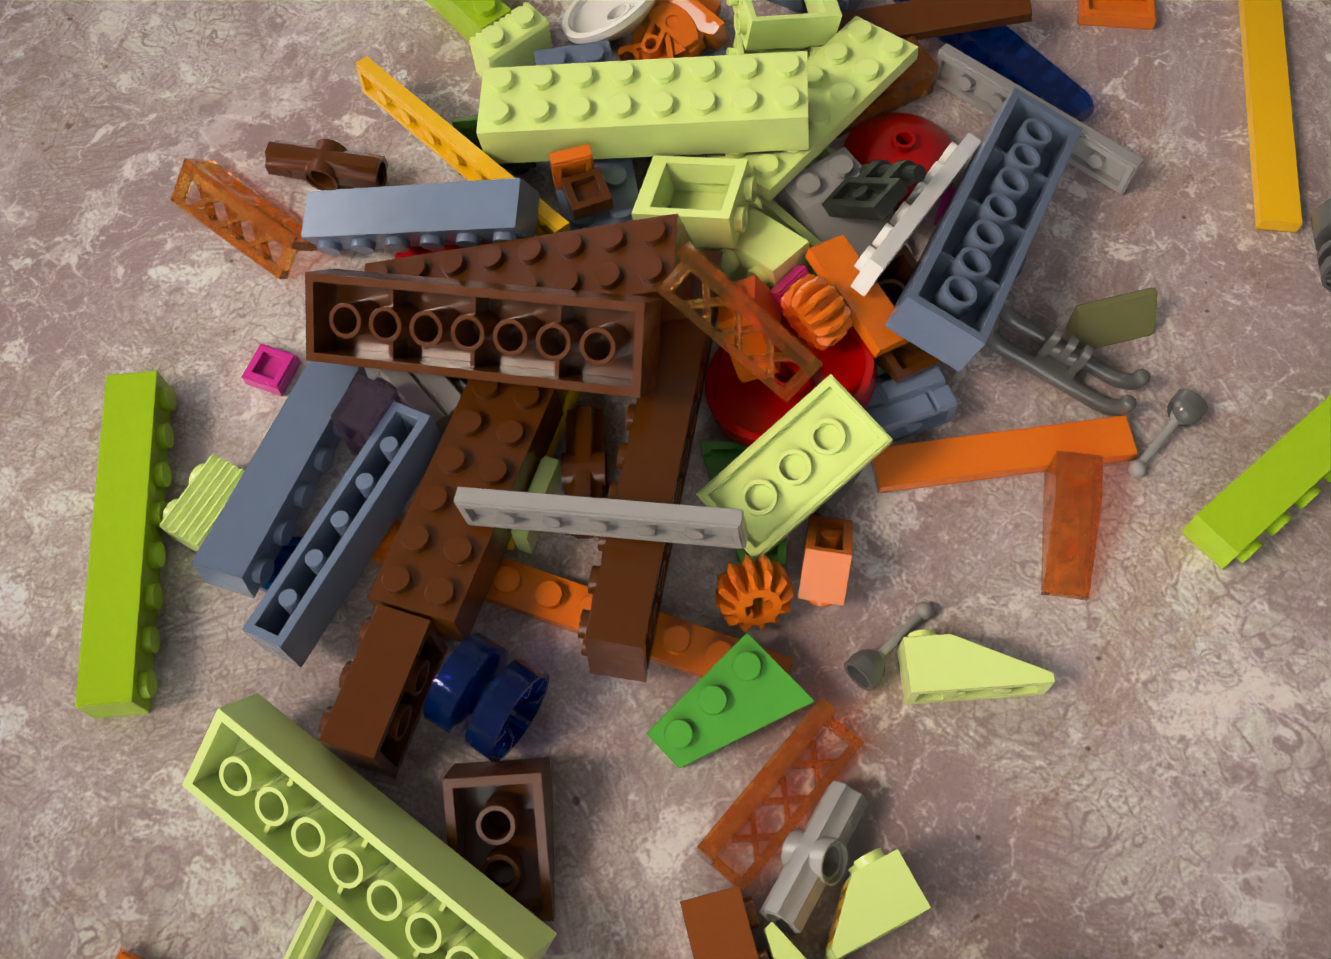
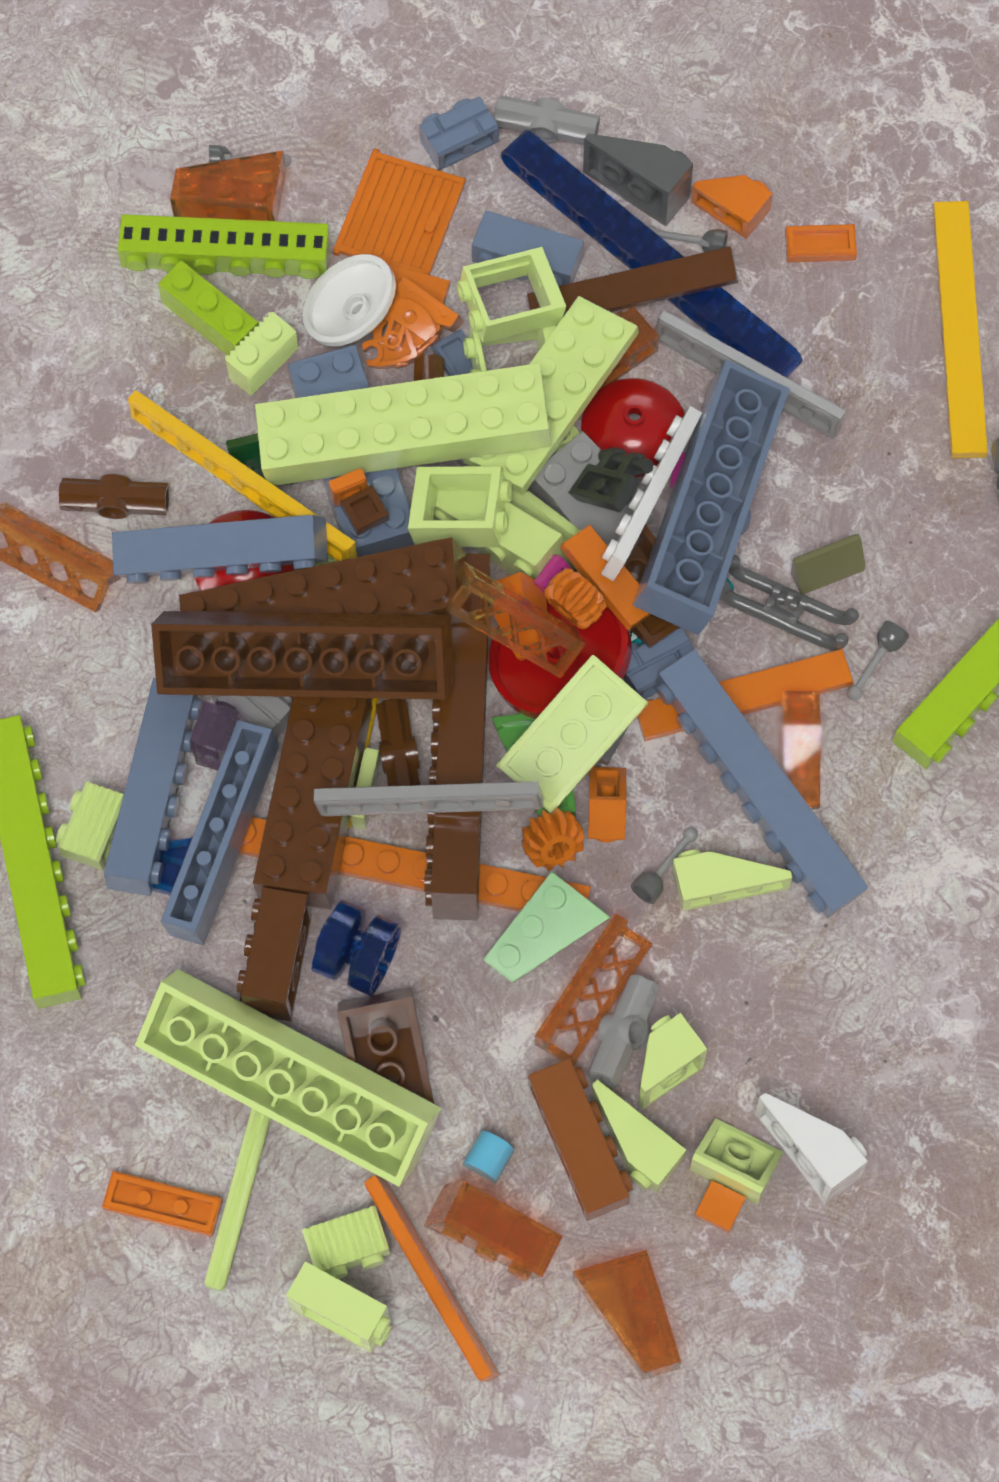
camera: 10 degrees left, 5 degrees up
dark pink tile [241,343,301,396] -> none
none -> sand blue brick [655,649,868,919]

